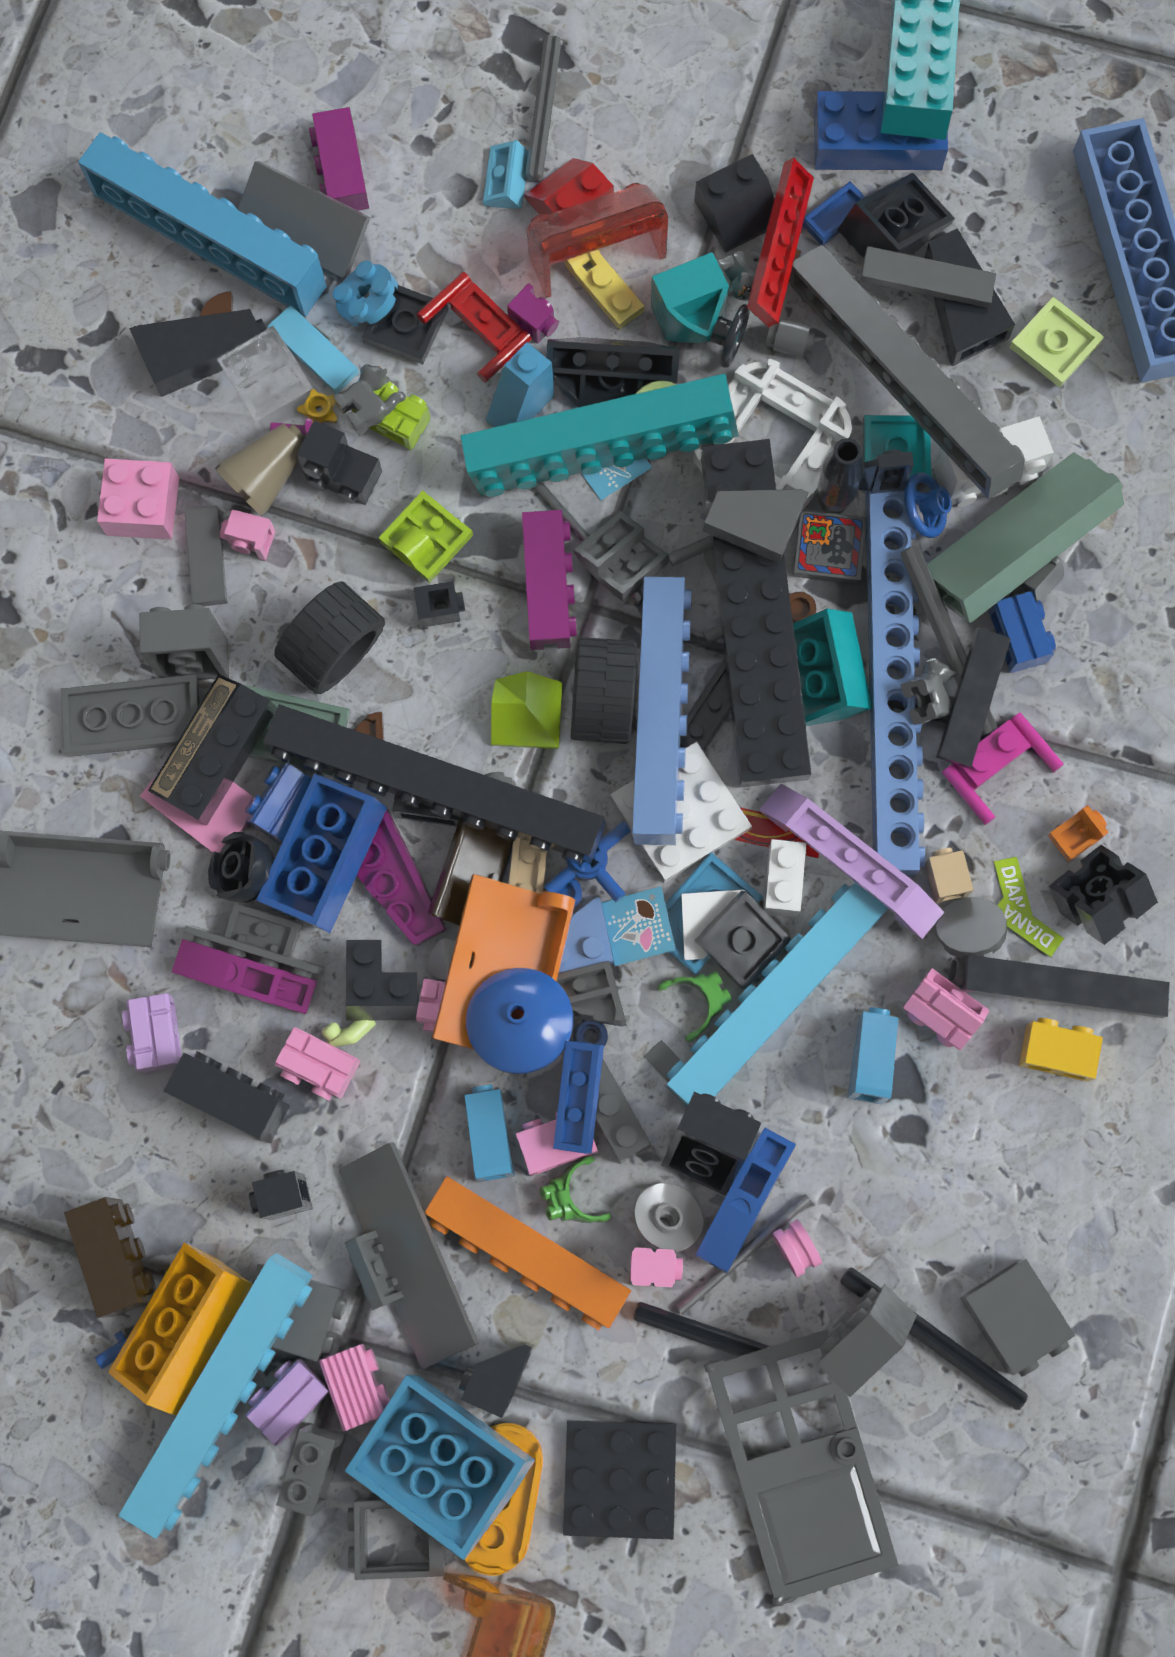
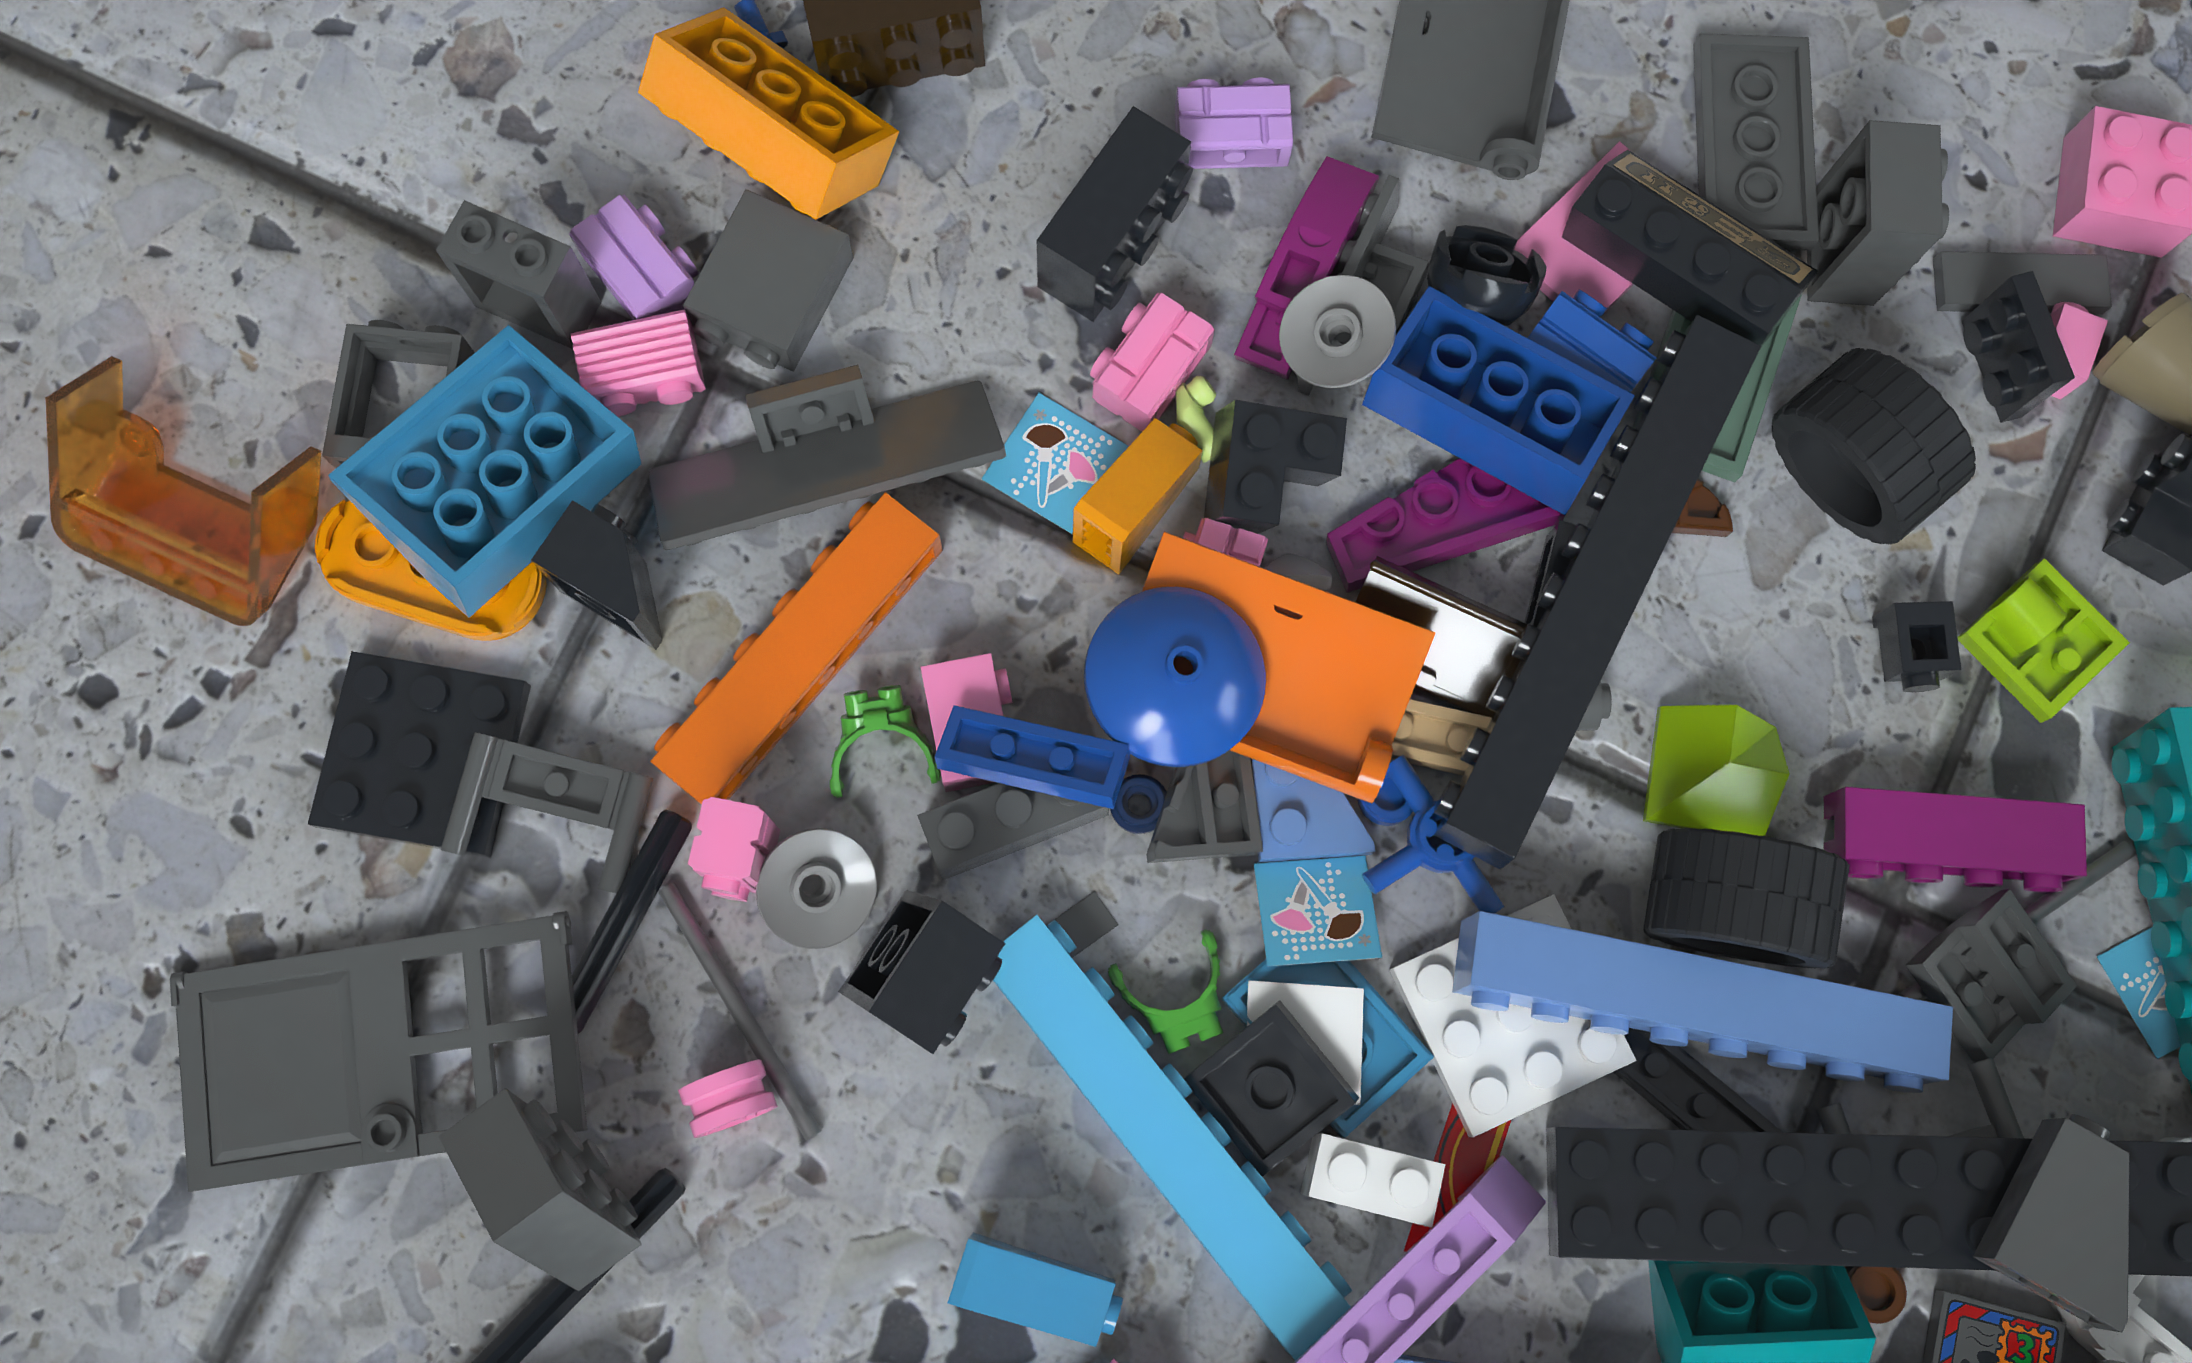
camera: 90 degrees right, 0 degrees up
medium azure brick [118,1253,313,1539] -> none
black brick [249,1169,313,1220] -> none
dark azure slope [465,1085,515,1182] -> none
blue slope [695,1127,796,1274] -> none
none -> dark grey plate [441,732,654,893]
none -> medium azure sticker [981,393,1129,534]
none -> light orange slope [1073,418,1203,575]
none -> light grey dish [1279,275,1396,388]
none -> black plate [1961,271,2075,423]

